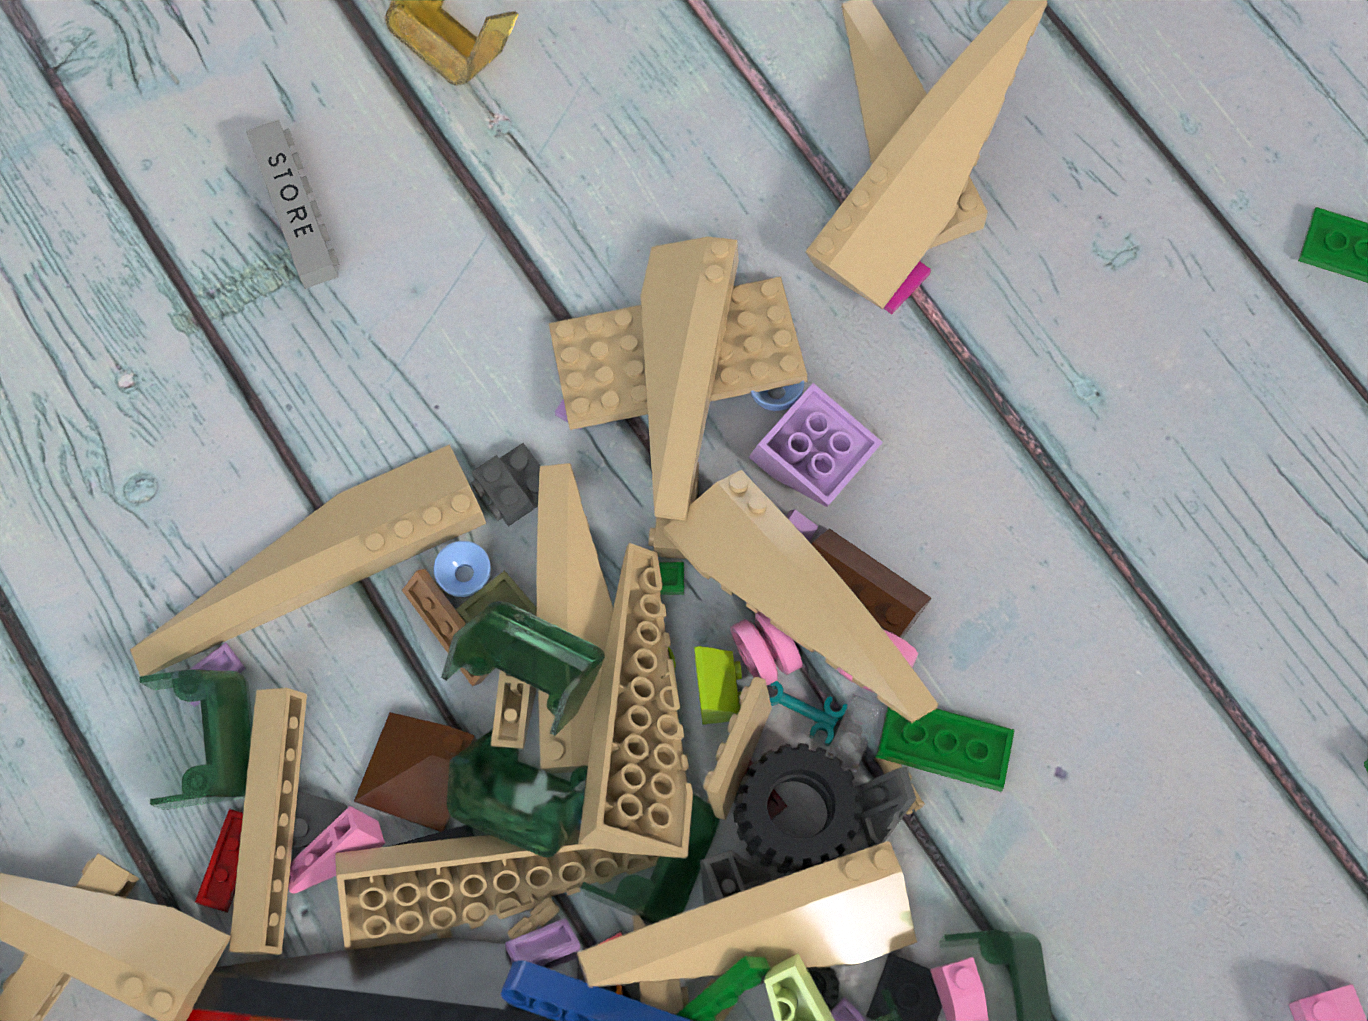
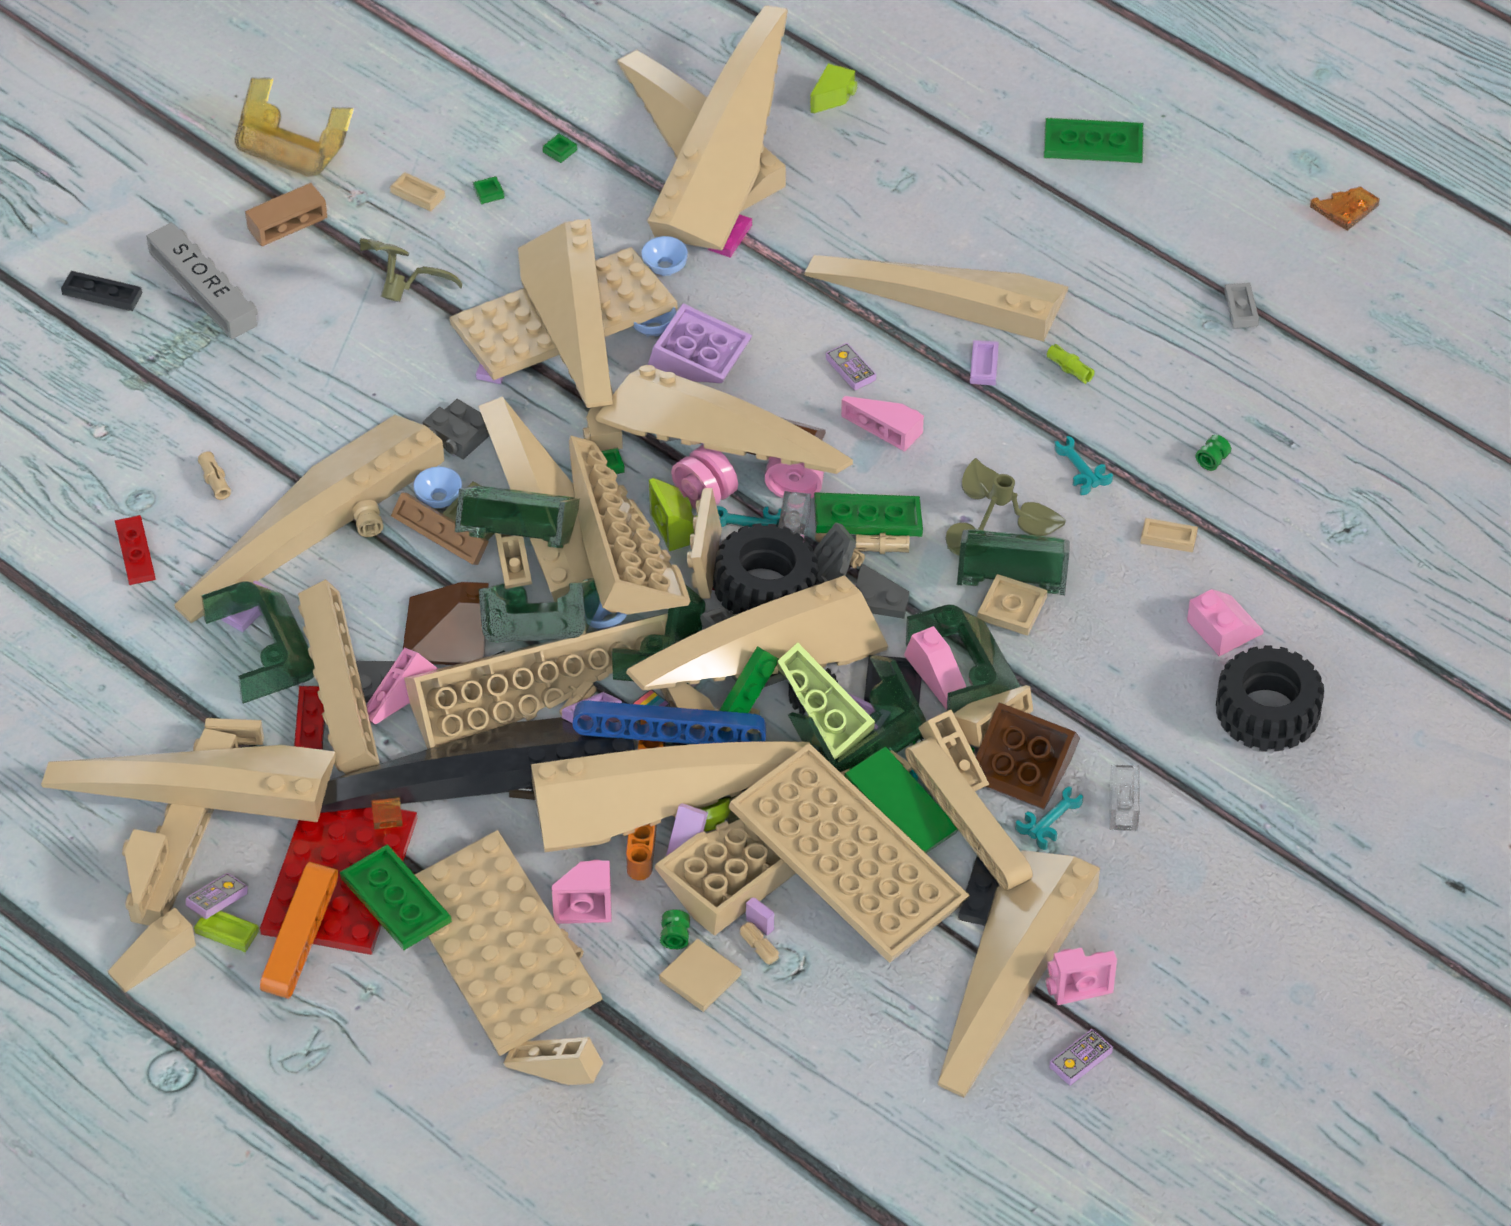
camera: 20 degrees left, 20 degrees down
none -> black plate [61,270,142,311]
none -> red plate [115,515,156,585]
none -> tan pin [198,451,231,500]
none -> tan tile [205,718,264,745]
none -> medium nougat brick [245,183,328,247]
none -> tan wheel [352,500,384,537]
none -> olive plant [359,238,462,302]
none -> tan tile [390,172,445,212]
none -> green tile [473,176,504,205]
none -> green tile [542,133,577,163]
none -> light blue piece [642,236,688,276]
none -> tan wedge [805,255,1068,342]
none -> lime slope [810,63,858,113]
none -> tile [826,343,876,391]
none -> bright pink slope [841,396,924,452]
none -> tan pin [856,533,910,554]
none -> dark grey wing [856,564,910,619]
none -> olive plant [945,458,1066,557]
none -> clear green windscreen [957,529,1070,596]
none -> lavender tile [970,340,999,386]
none -> tan plate [977,574,1048,636]
none -> lime pin [1047,344,1095,384]
none -> teal bar [1054,436,1113,496]
none -> tan tile [1140,518,1198,553]

